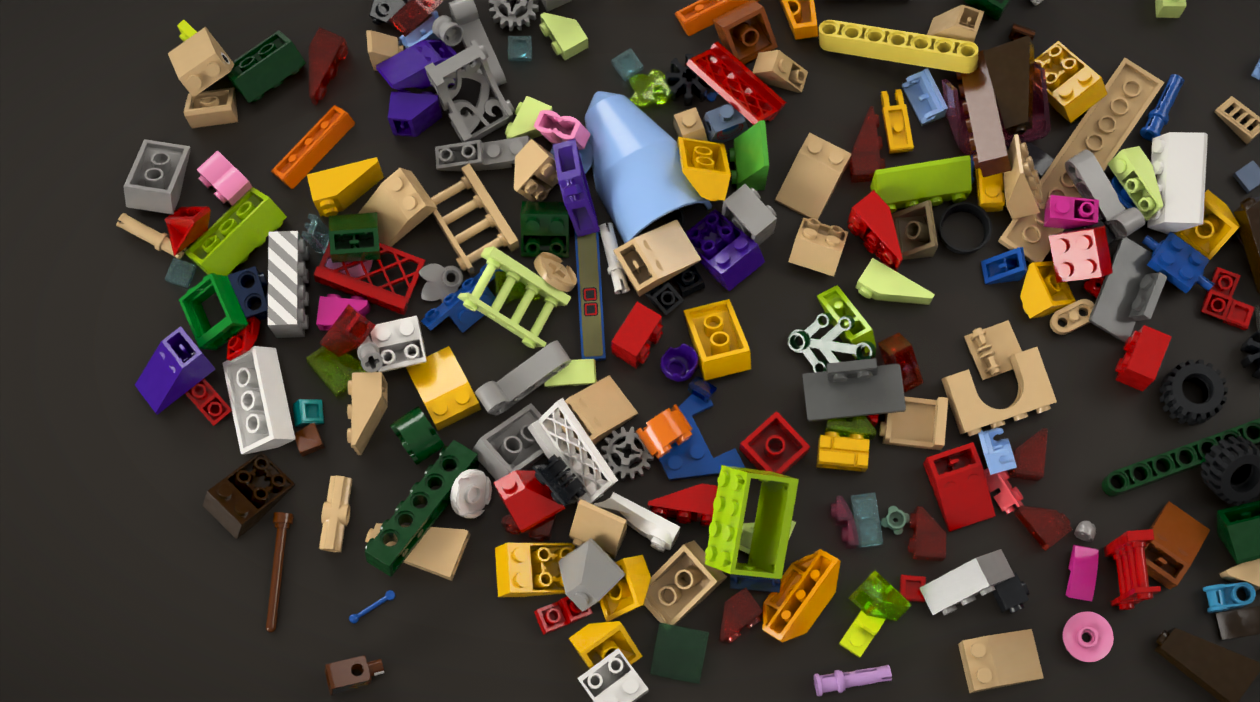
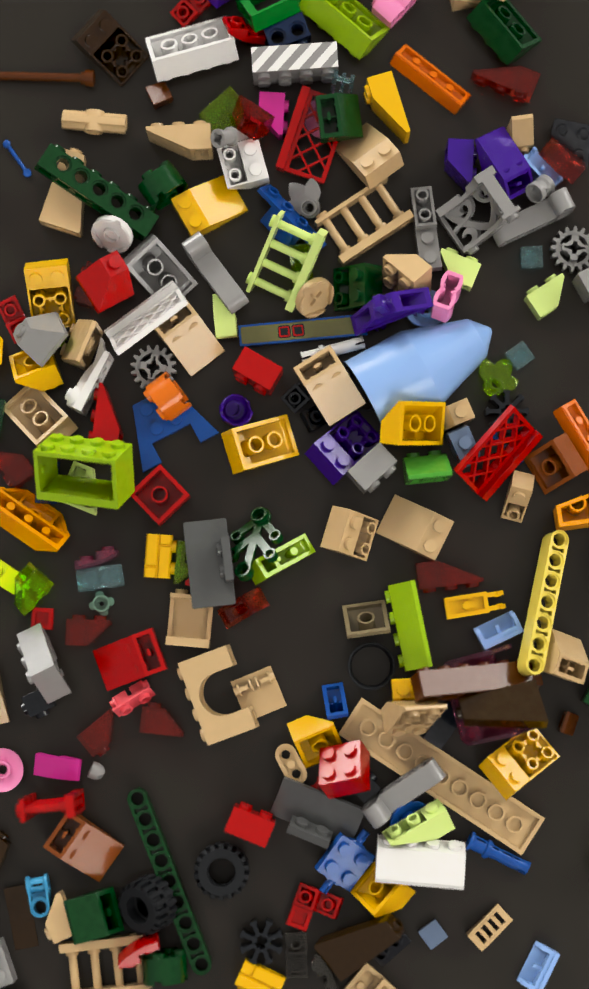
camera: 90 degrees right, 10 degrees up
teal slope [293,399,324,427] -> none
black hinge [532,454,586,506] -> none
clear blue slope [688,376,717,403] -> none
red slope [847,190,903,272] -> none
yellowish green slope [855,258,935,305] -> none
light blue hinge [978,428,1017,475] -> none
dark pink slope [1044,195,1099,229] -> none

